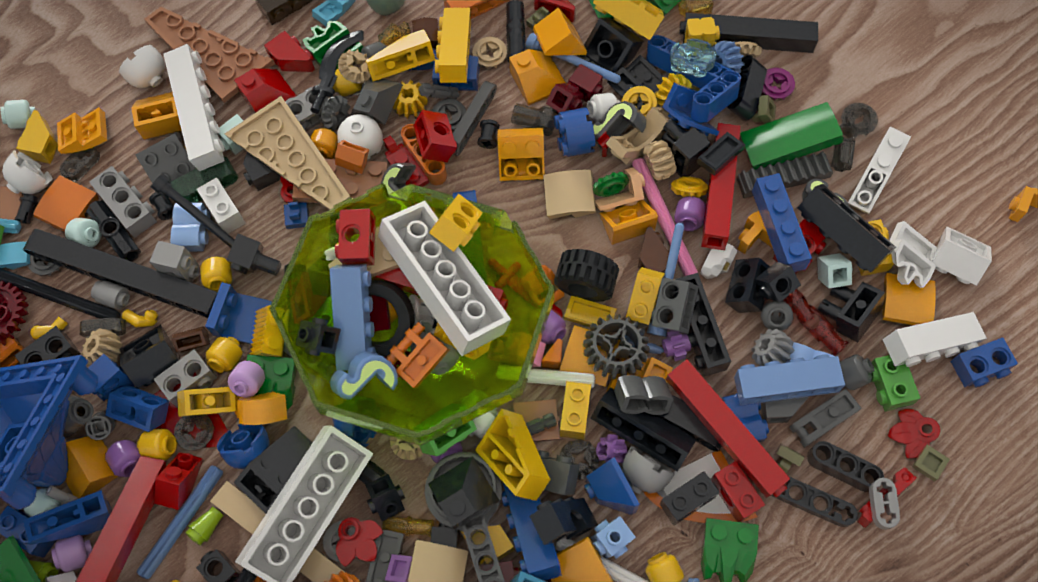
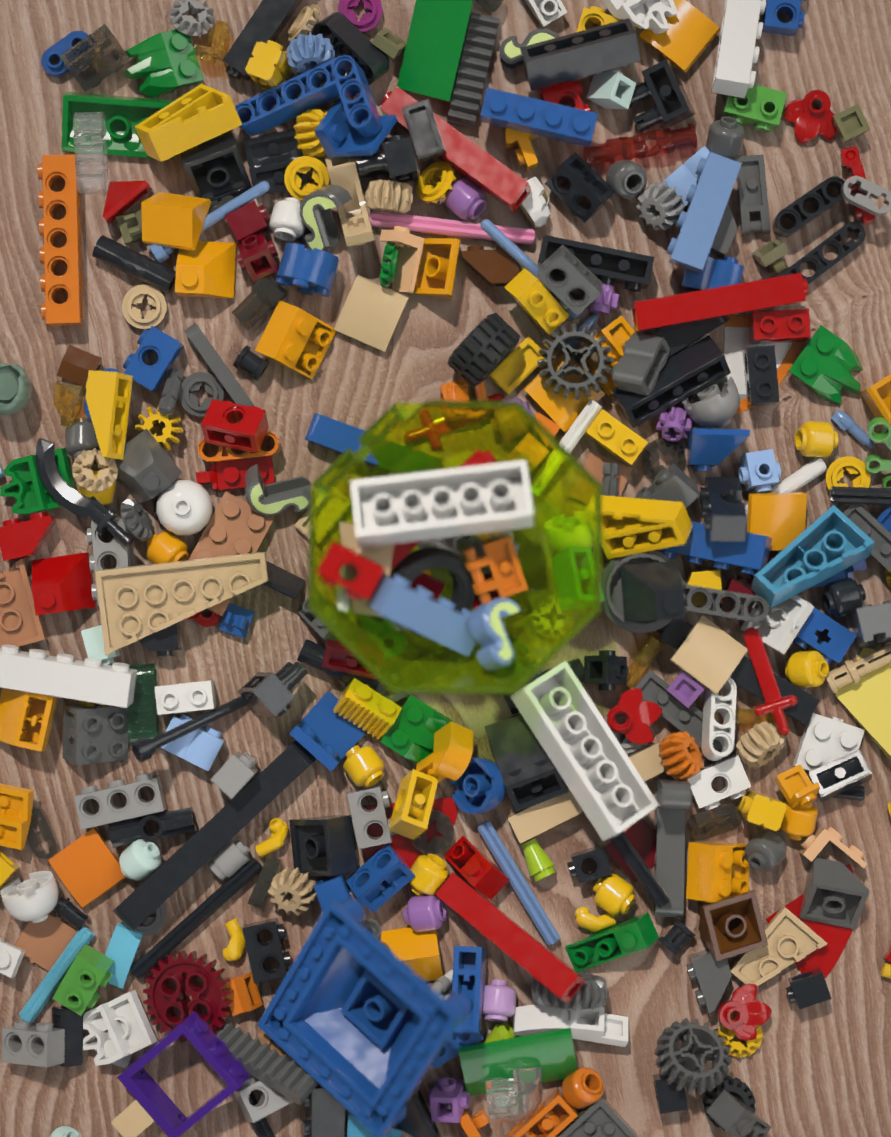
camera: 65 degrees left, 20 degrees up
dark grey wheel [85,411,116,440] -> none
black bush [149,192,174,220] -> none
reddish brown piece [172,326,210,352] -> none
yellow head [200,256,233,292] -> none
lavender head [227,361,265,398] -> none
black brick [295,317,341,356] -> none
orange piece [335,140,370,174] -> none
yellow brick [429,194,483,252] -> none
yellow brick [435,8,471,83] -> none
red hand [597,131,610,157] -> none
clear light blue plate [670,39,716,78] -> none
black brick [755,262,801,303] -> none

